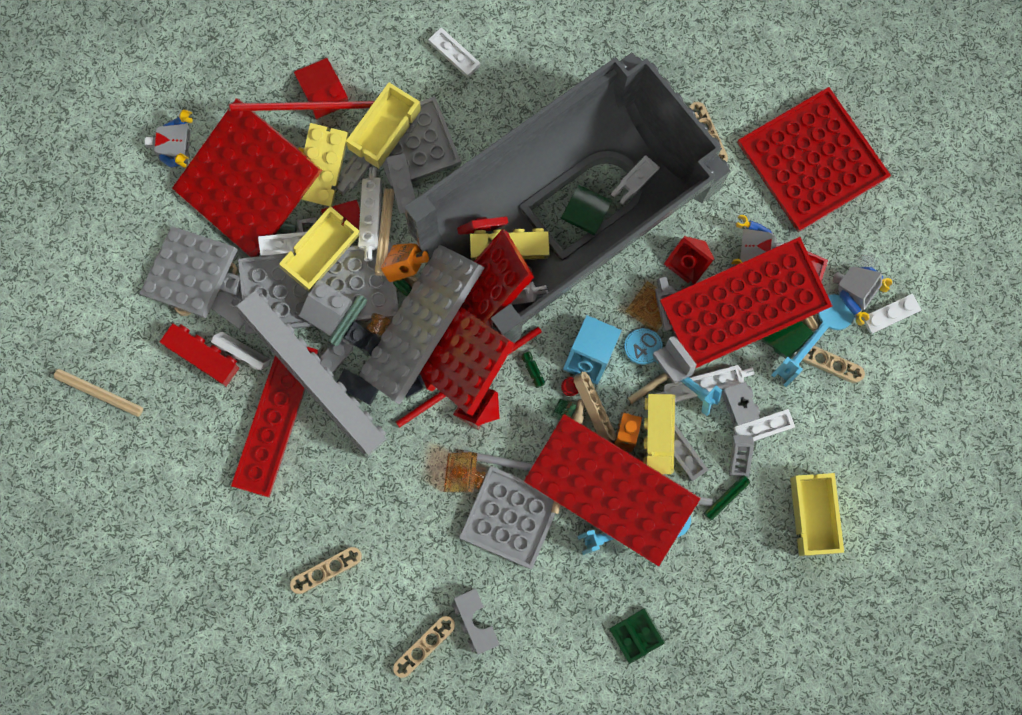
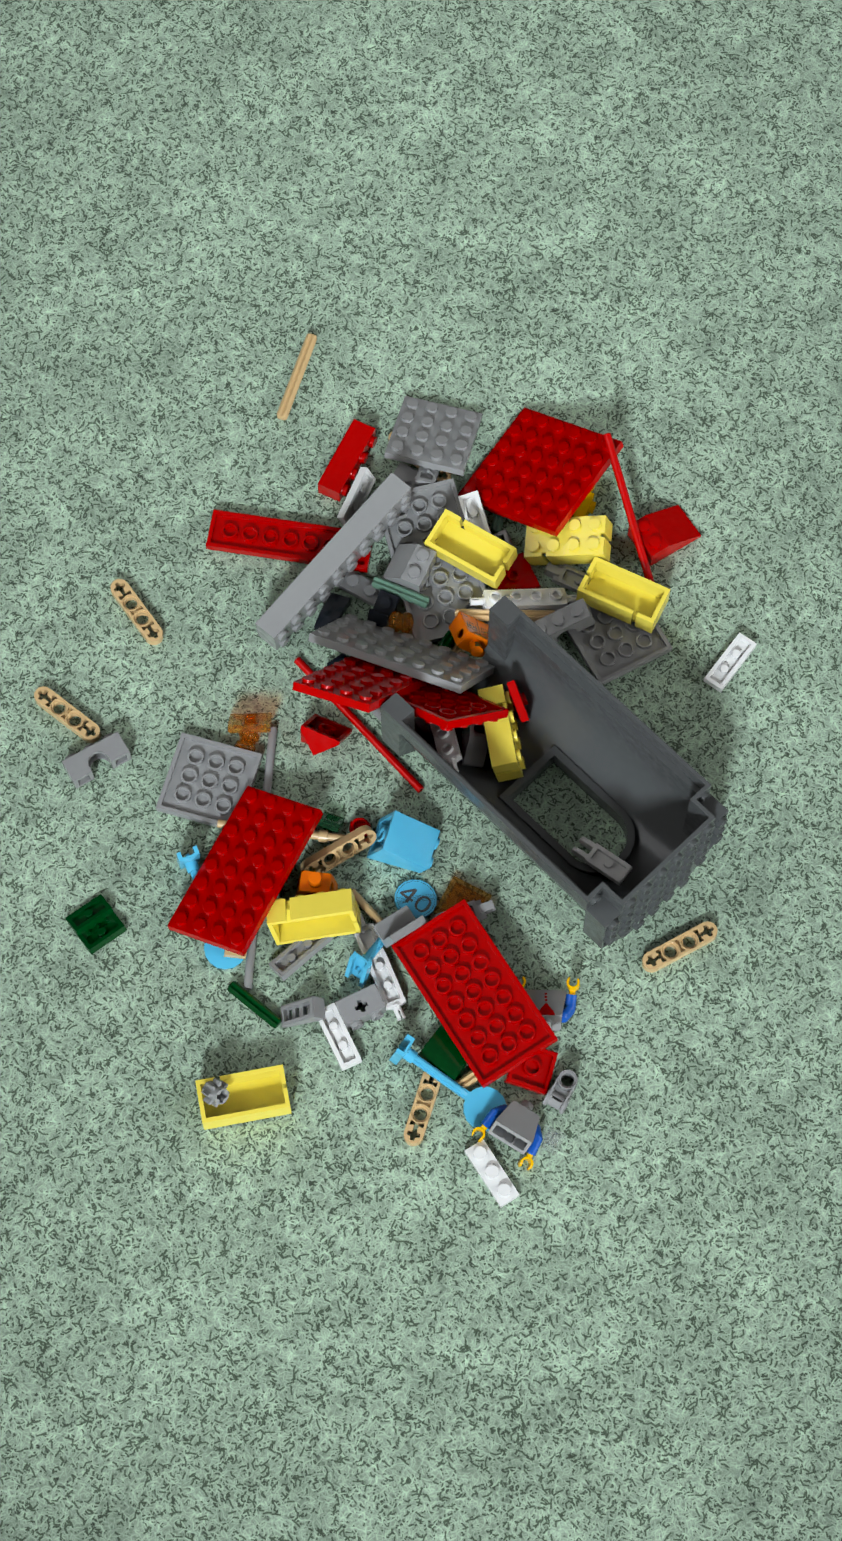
camera: 90 degrees right, 10 degrees down
torso [145,110,193,168] -> none
dark green axle [521,351,545,388] -> none
dark green slope [561,185,612,236] -> none
red slope [664,236,714,286] -> none
red plate [737,87,891,232] -> none
none -> light grey gear [201,1078,230,1107]
none -> light grey piece [542,1070,578,1114]

